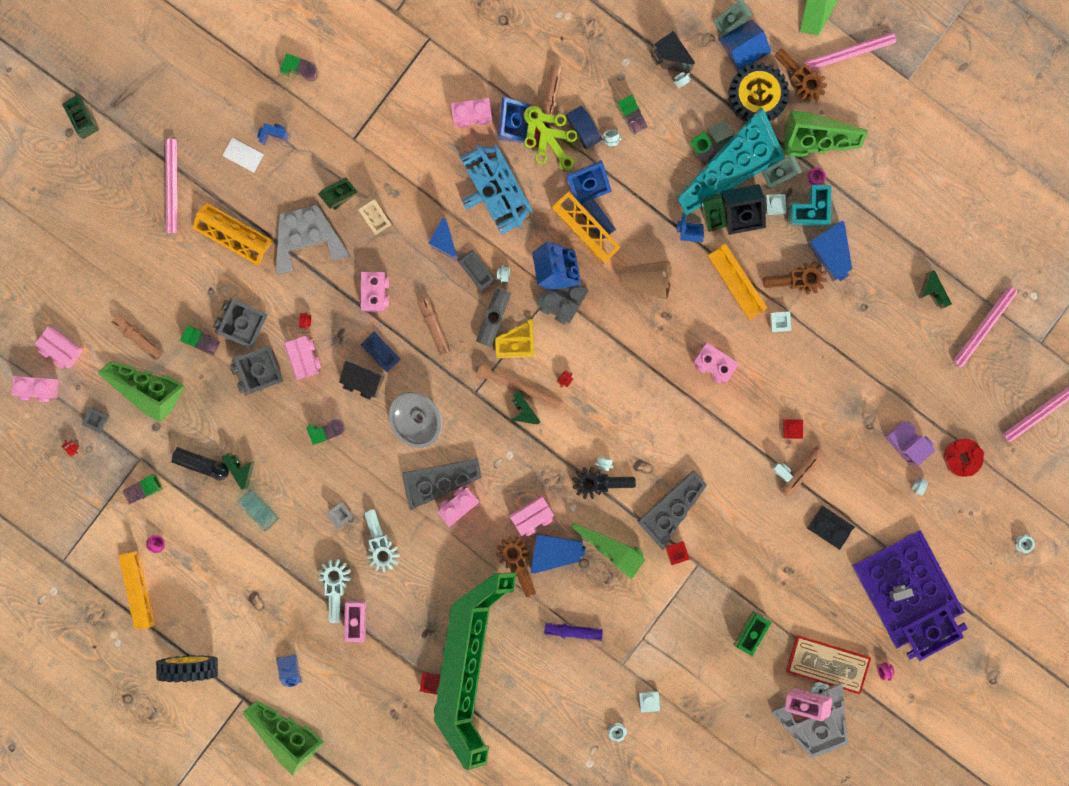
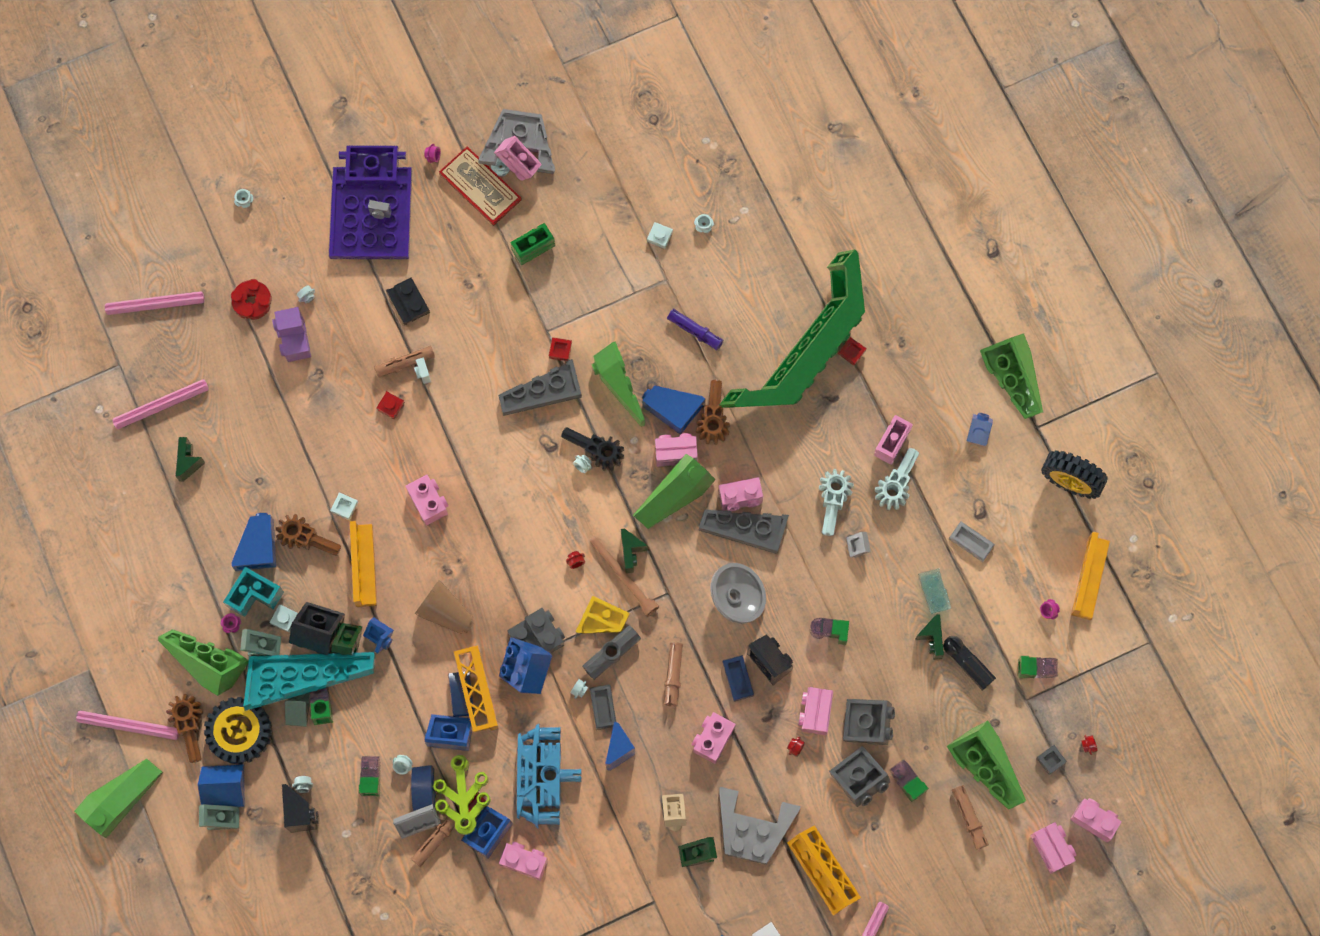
camera: 155 degrees left, 15 degrees down
none -> light grey plate [393,804,441,839]
none -> bright green wedge [633,454,716,529]
none -> light grey tile [949,521,995,562]

